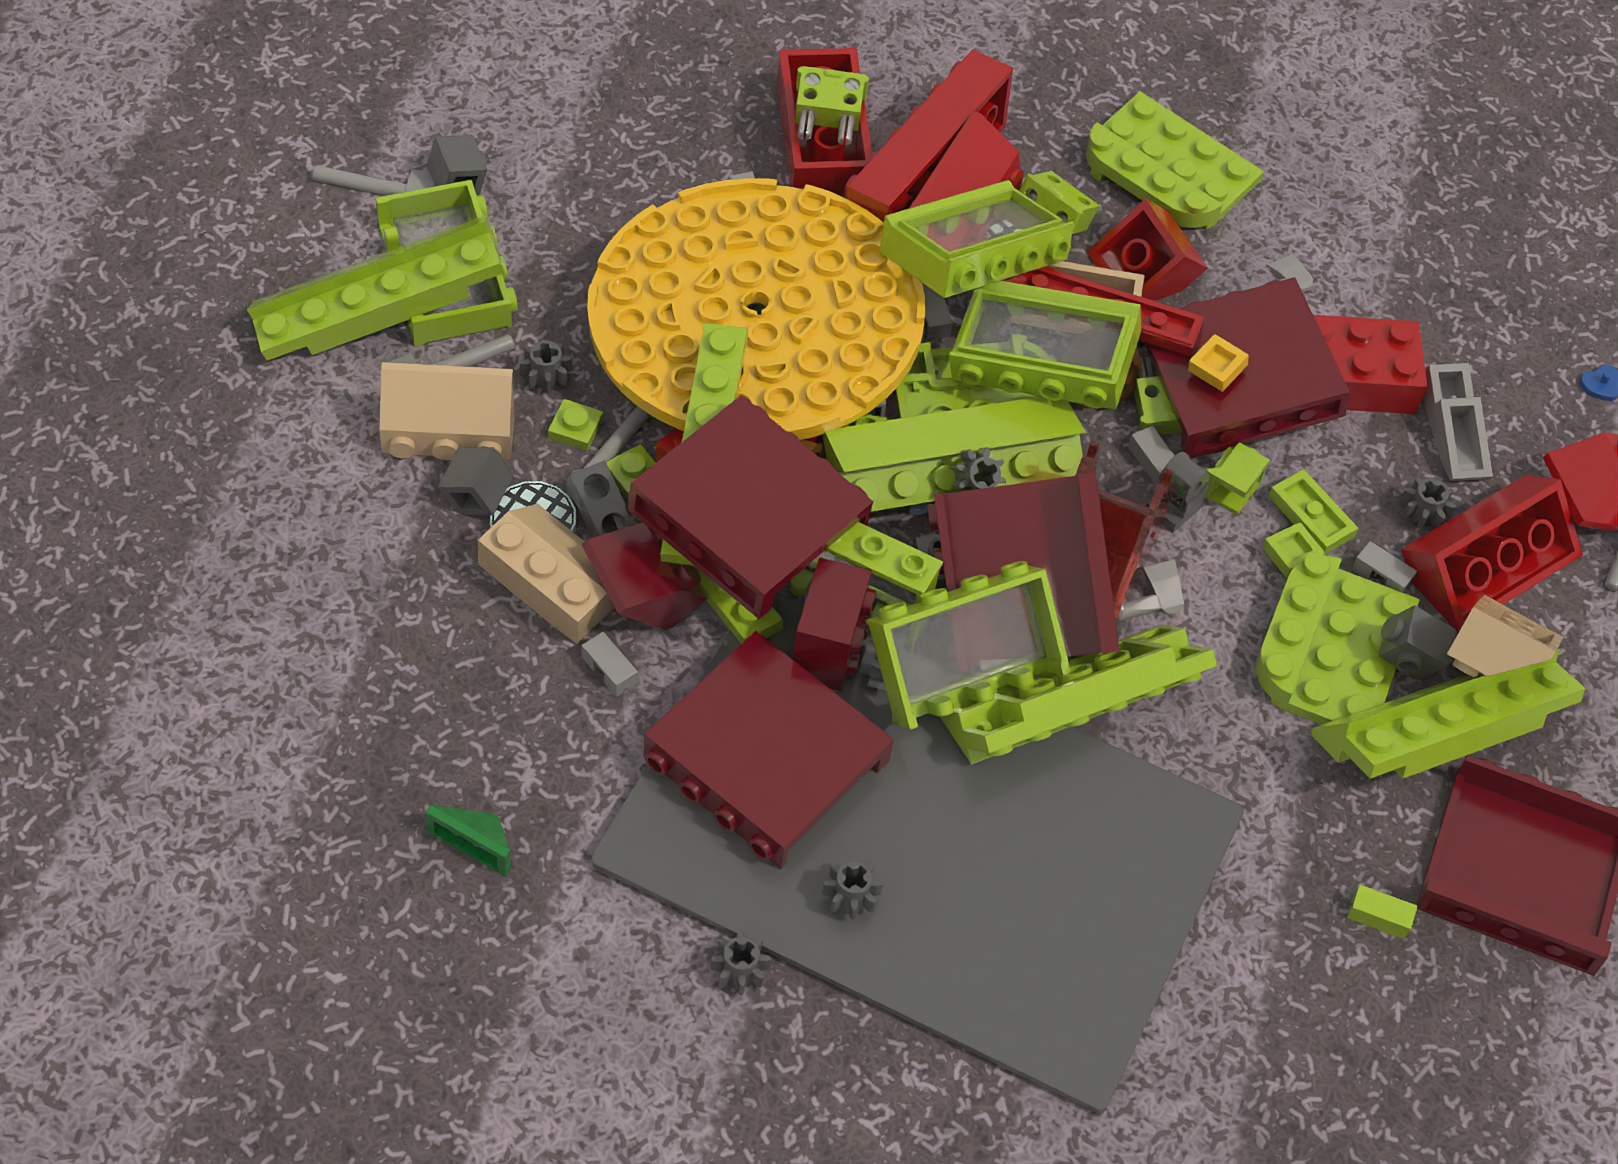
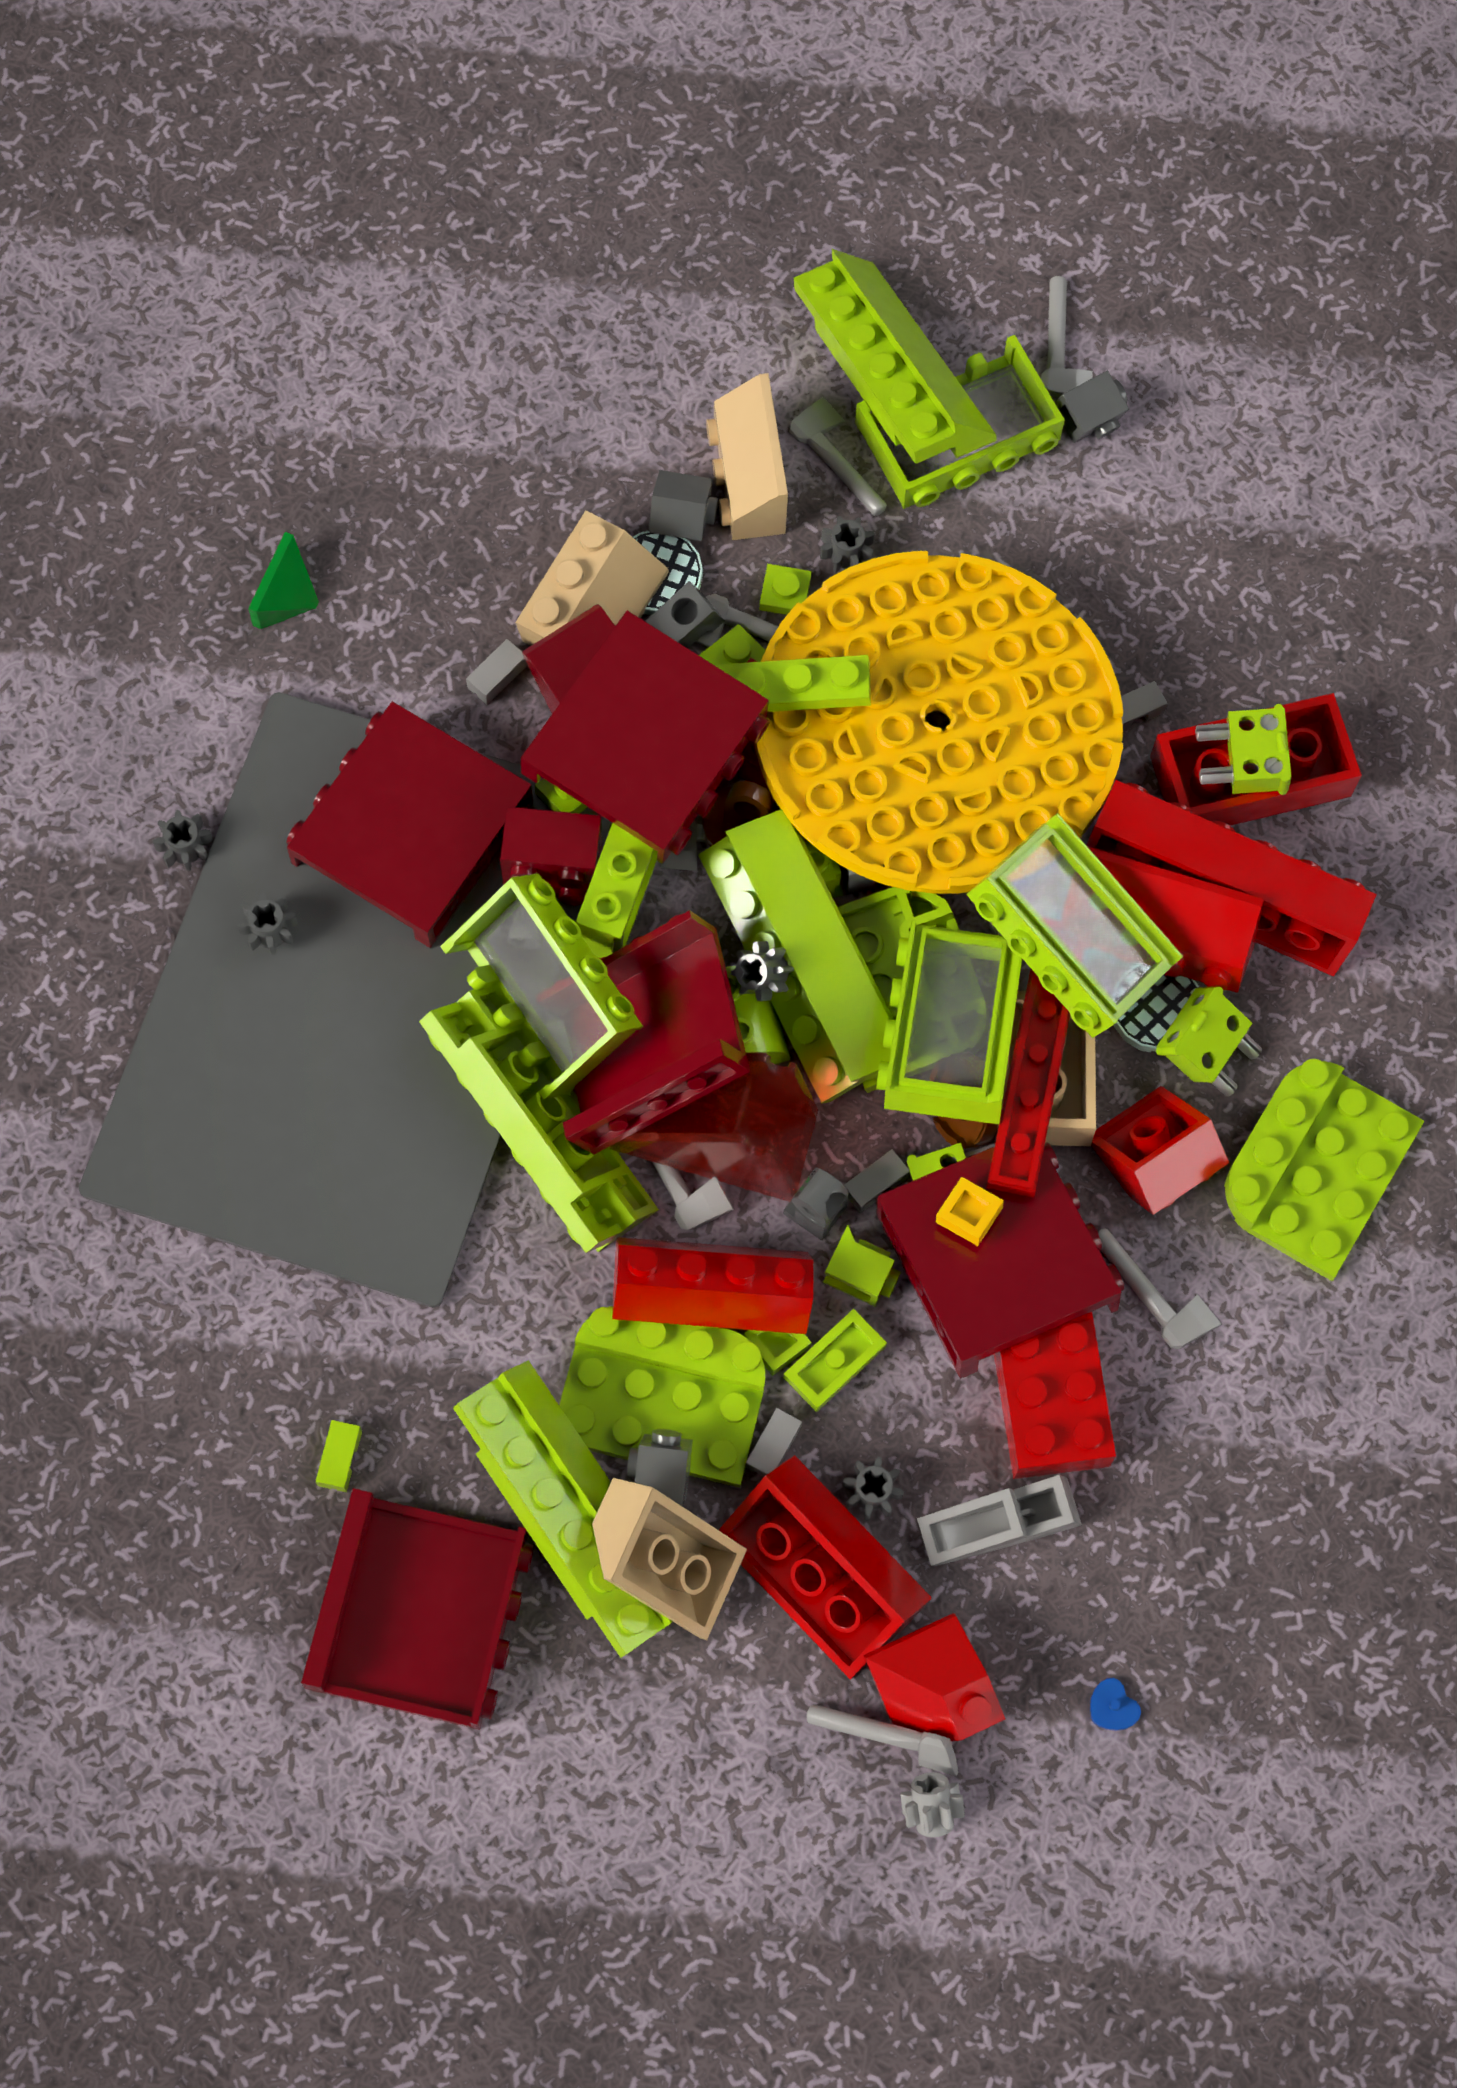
camera: 85 degrees right, 15 degrees up
none -> red slope [612,1237,814,1334]

